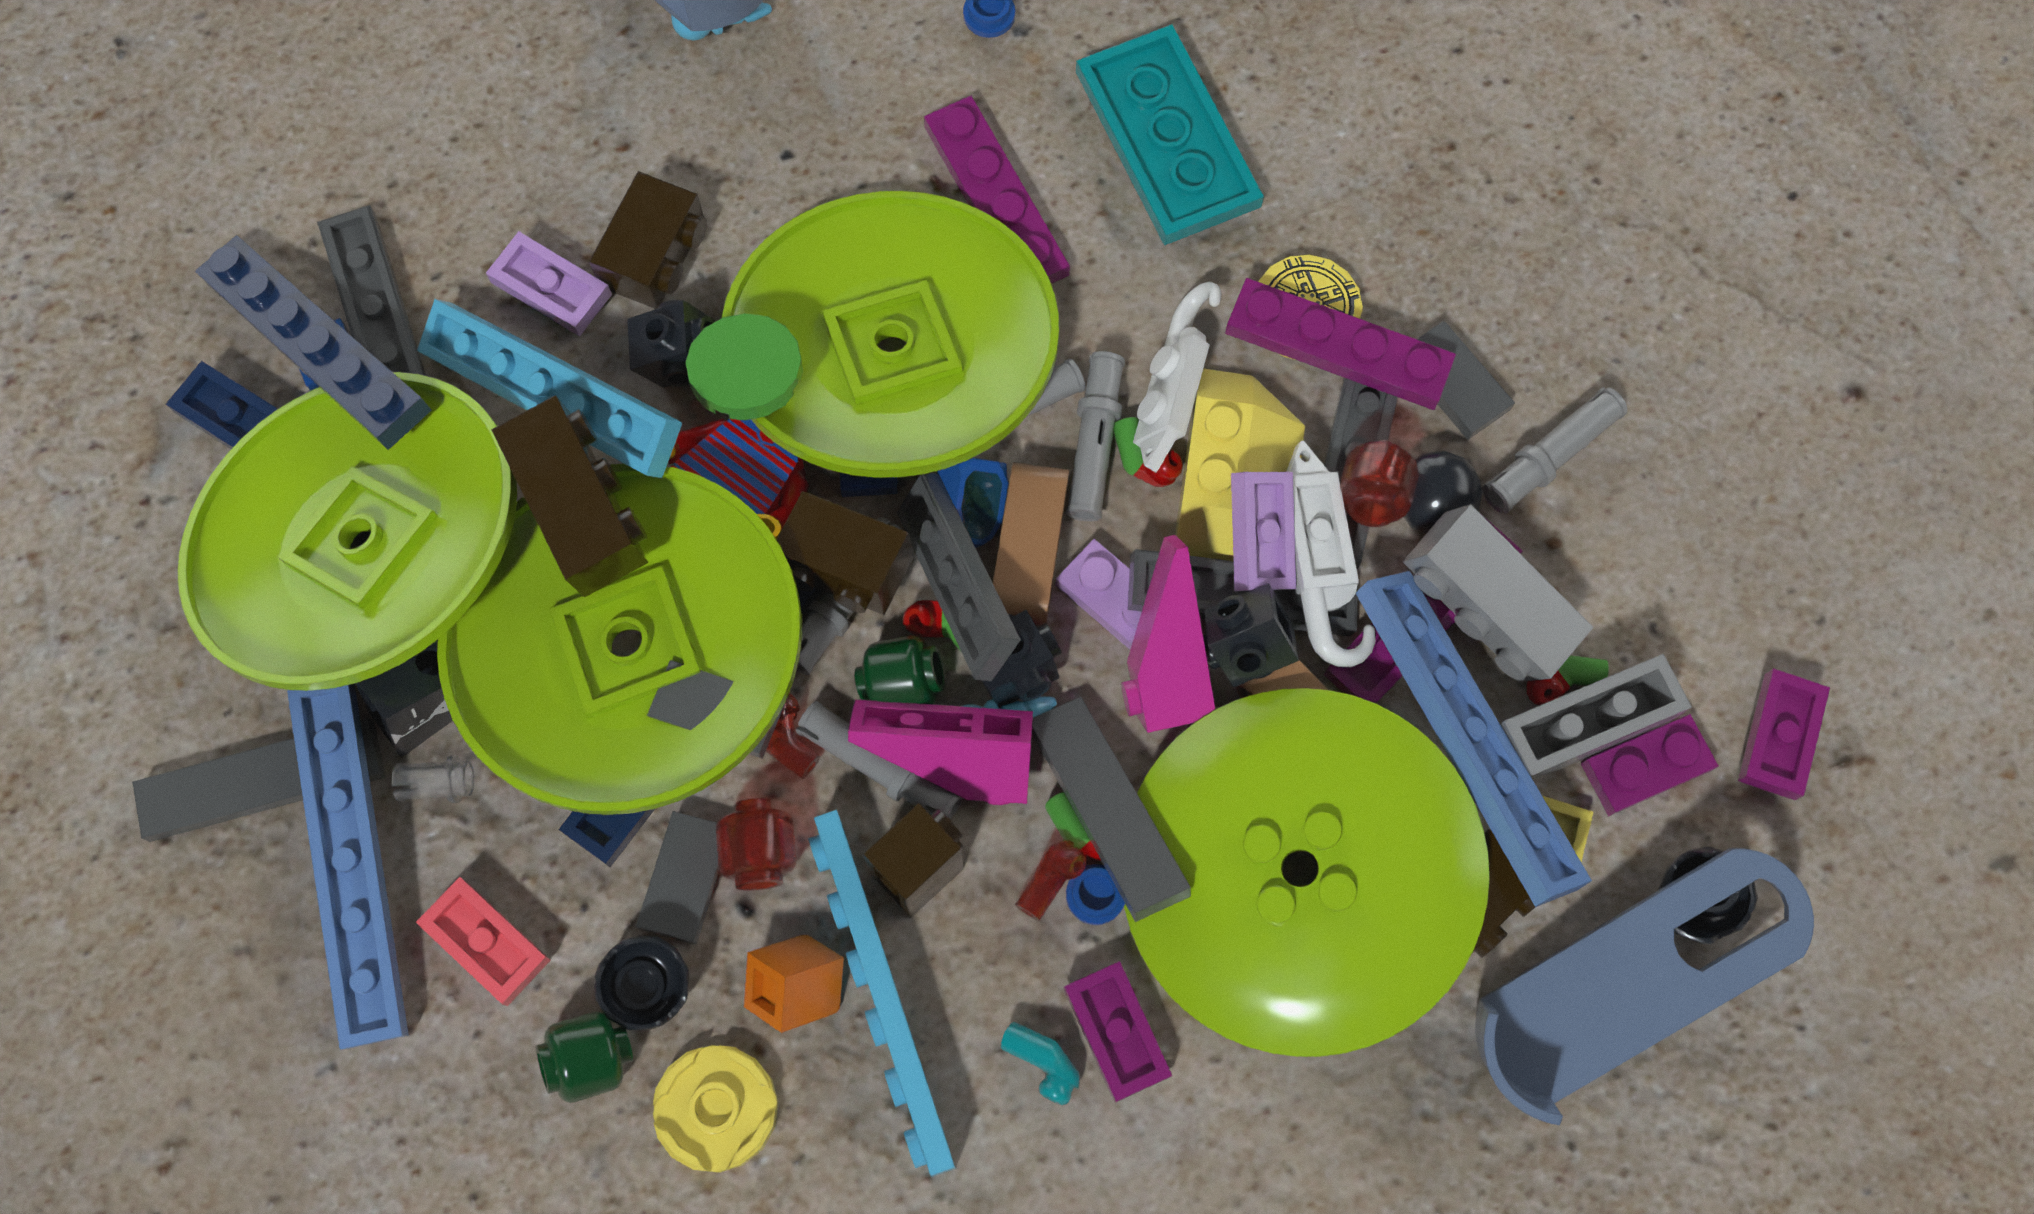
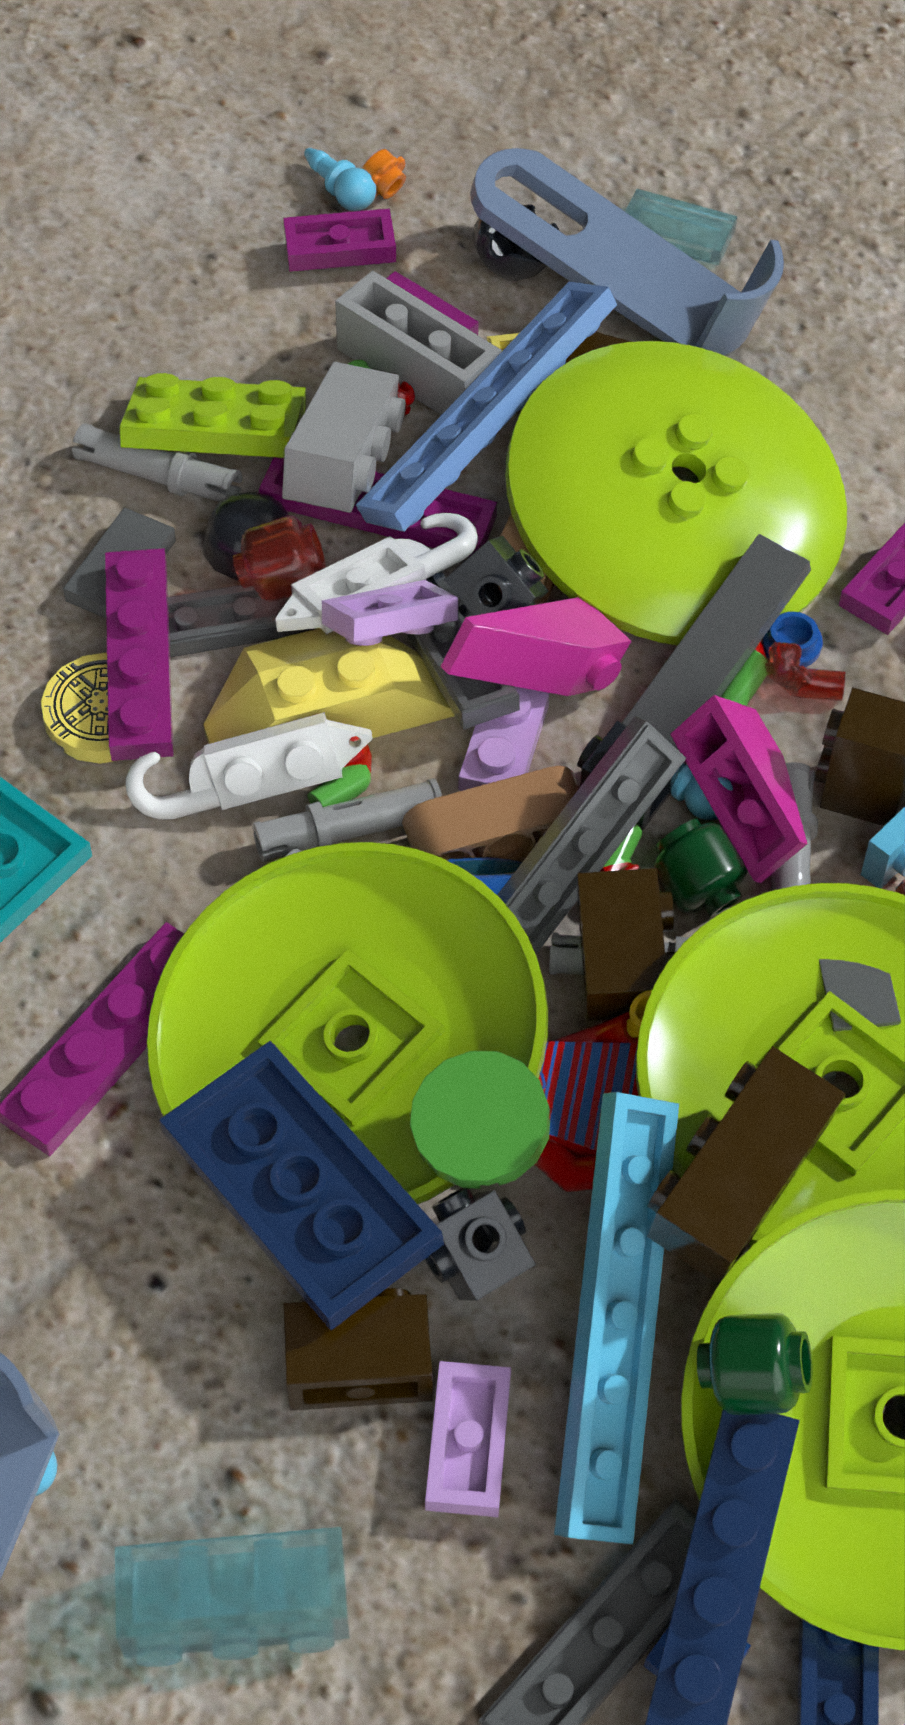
camera: 115 degrees left, 15 degrees down
none -> clear light blue brick [115,1527,350,1667]
none -> lime plate [120,373,306,458]
none -> dark blue plate [159,1041,444,1330]
none -> medium azure bar [304,148,376,211]
none -> orange plate [361,149,406,199]
none -> clear light blue tile [625,189,737,266]
none -> dark green head [697,1313,813,1415]

